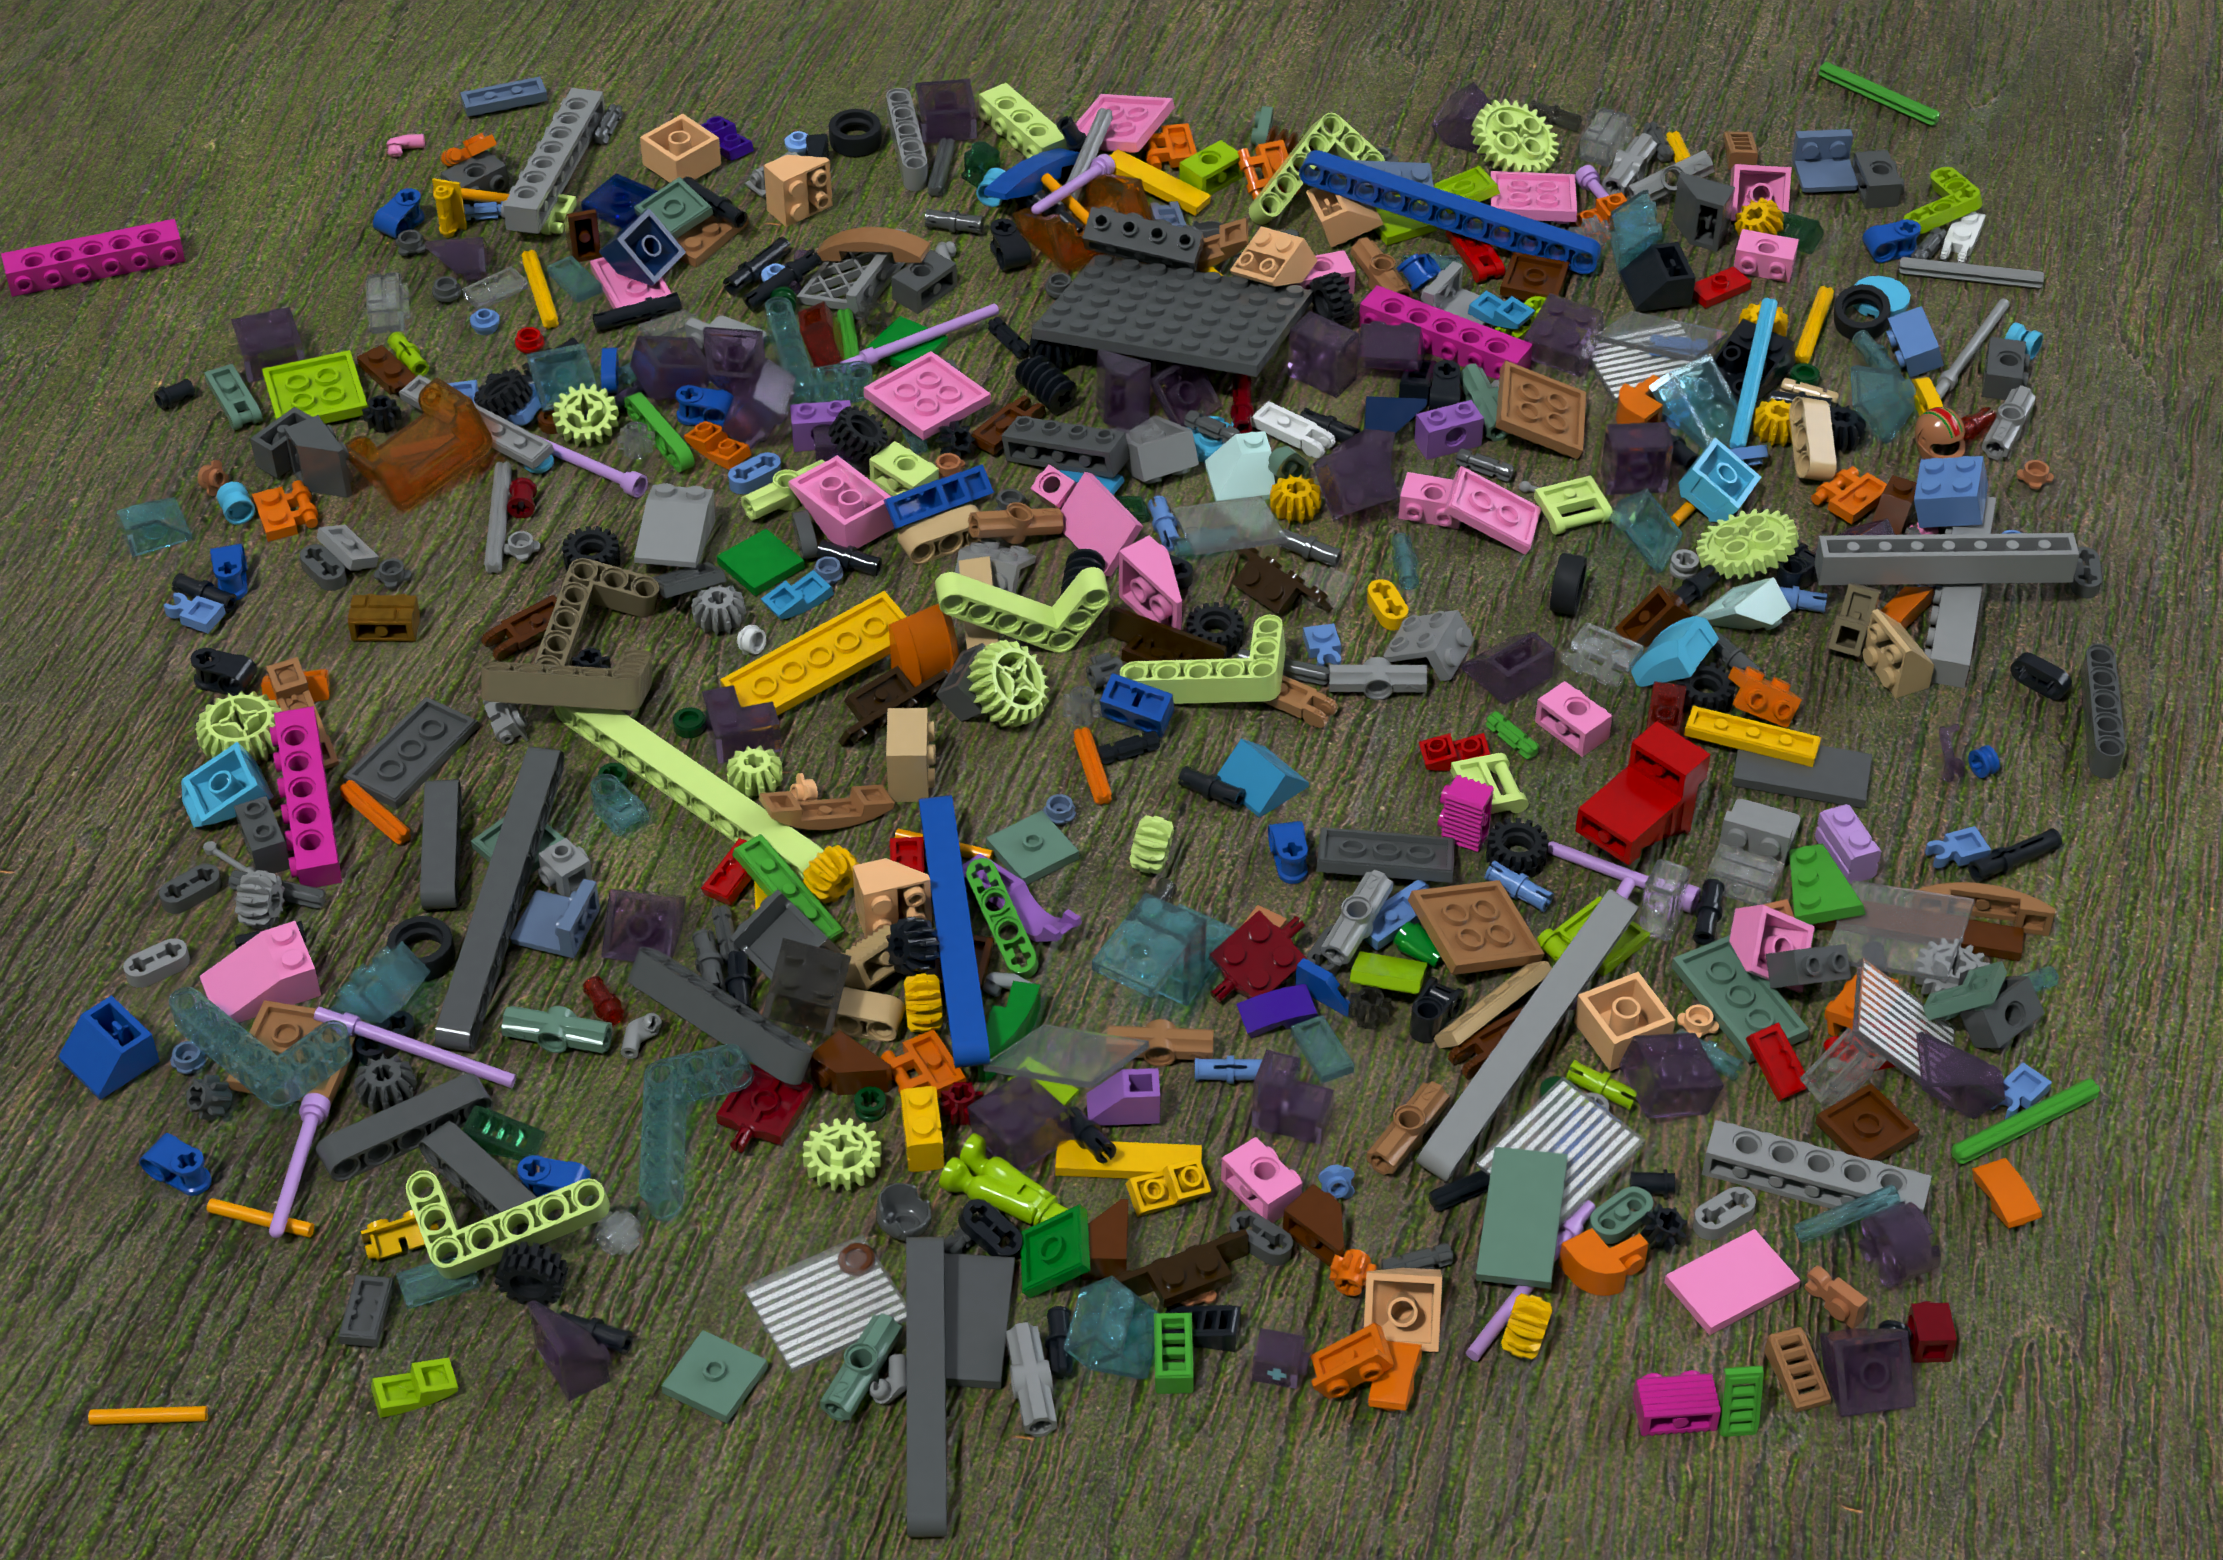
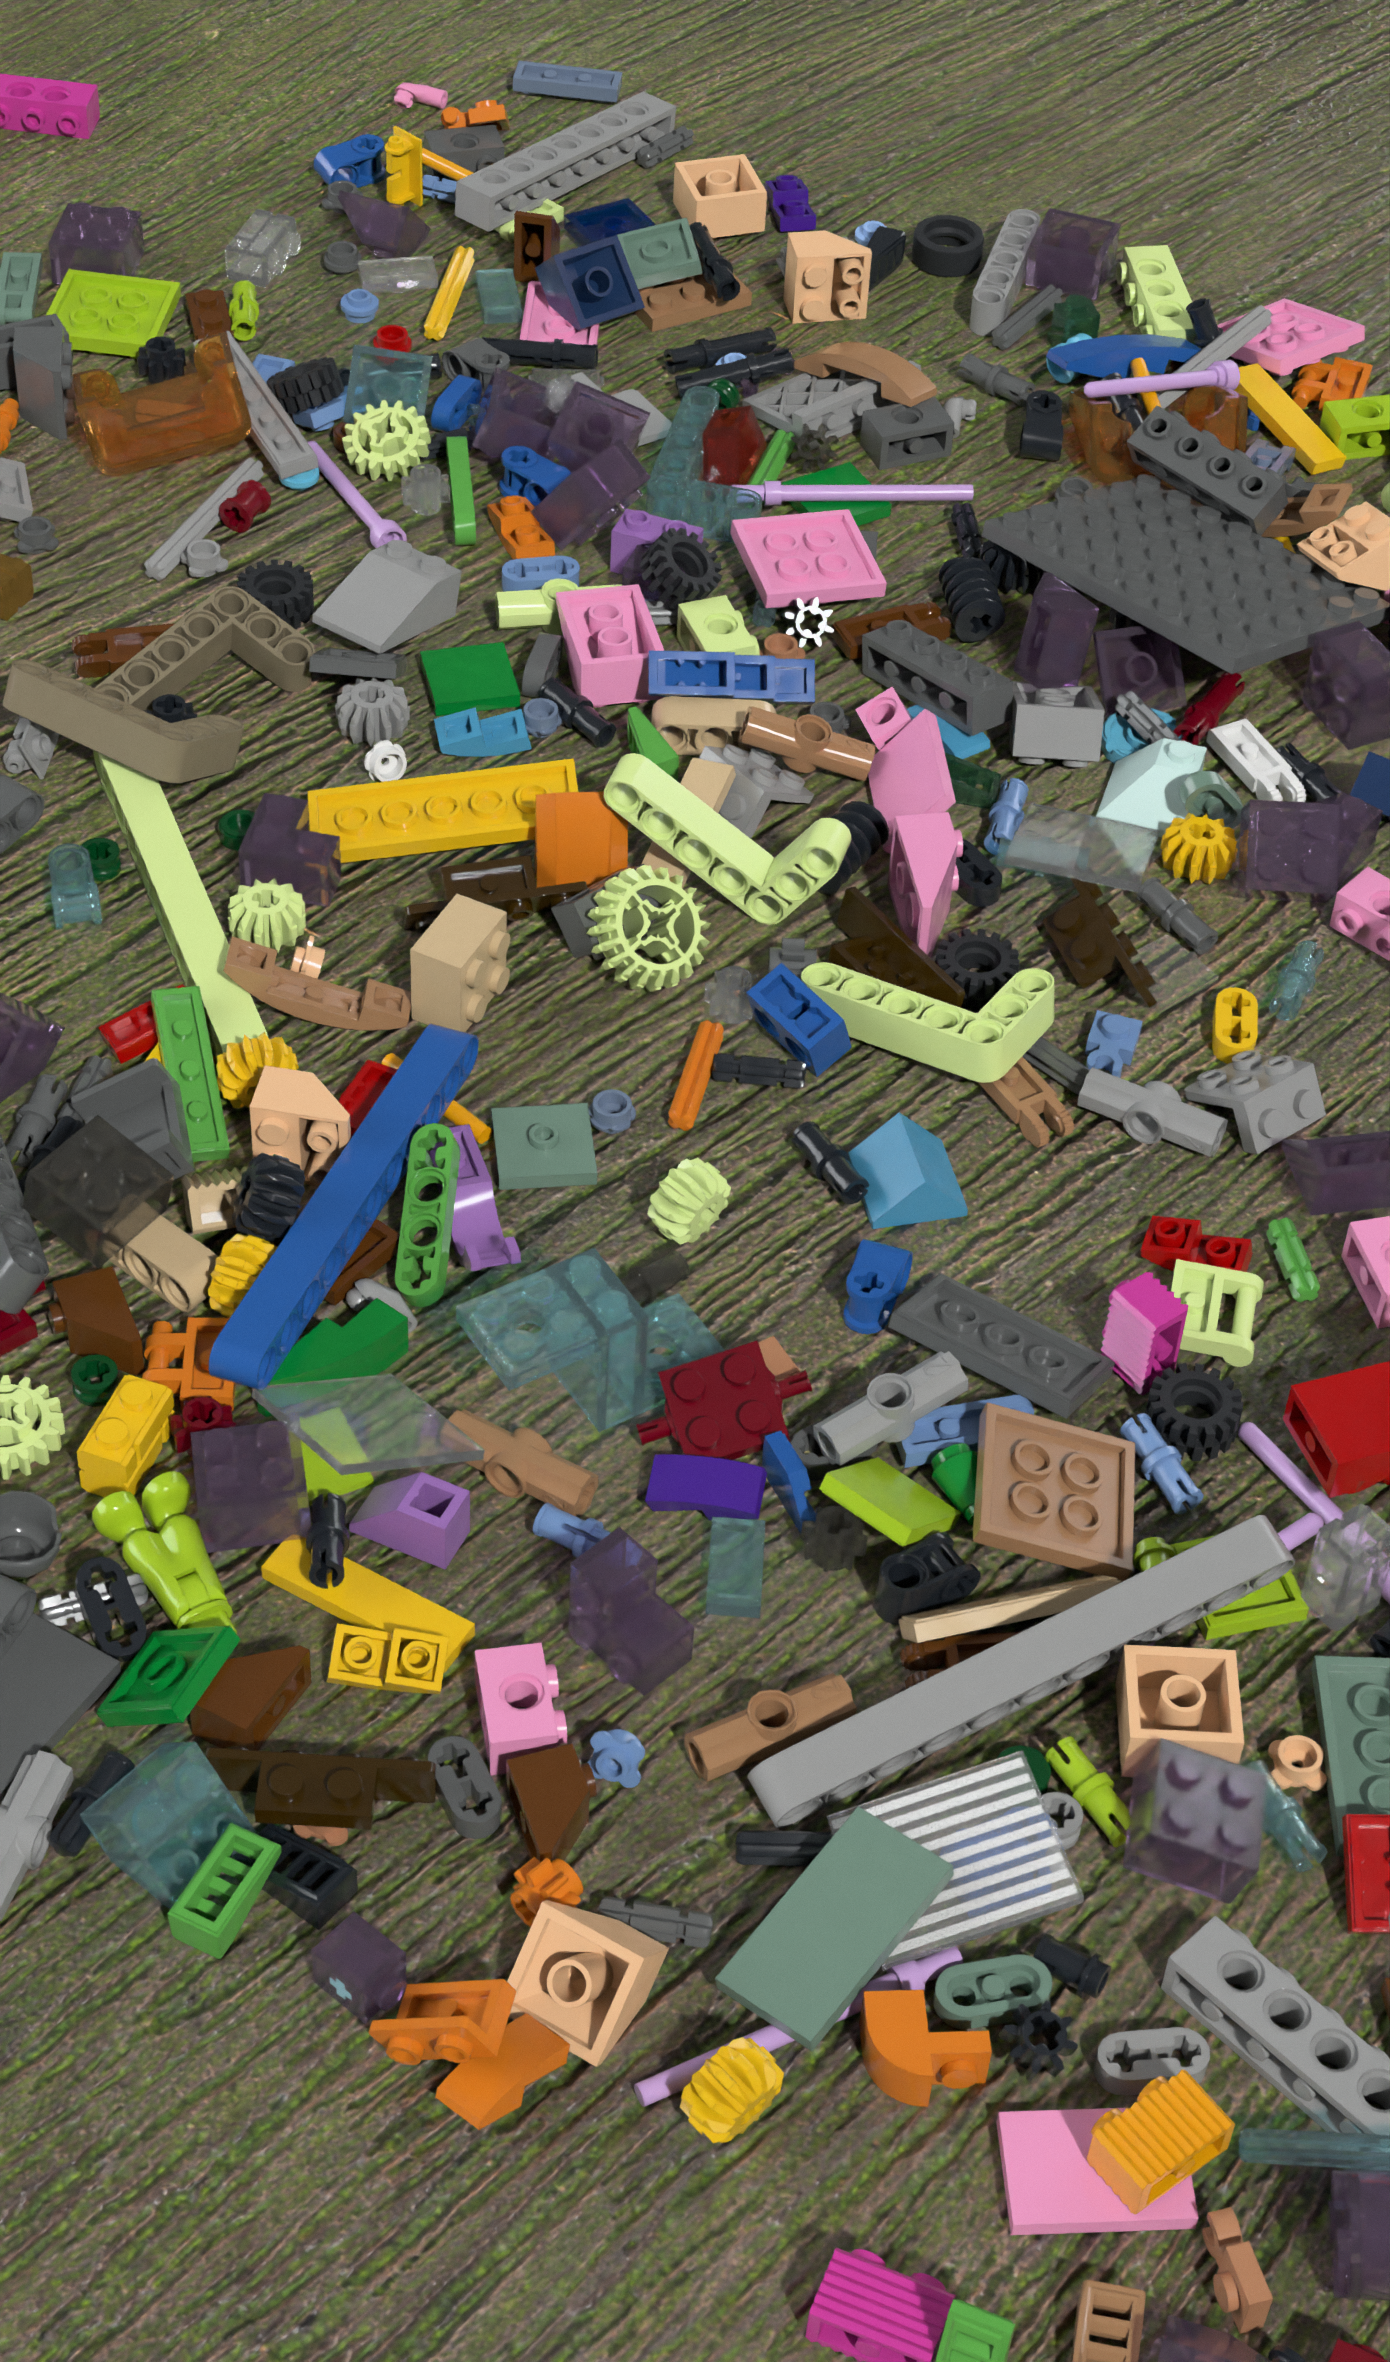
camera: 25 degrees right, 0 degrees up
none -> dark grey piece [442,337,510,403]
none -> clear plate [546,374,582,414]
none -> bright green slope [627,706,679,782]
none -> light orange brick [1087,2070,1235,2214]

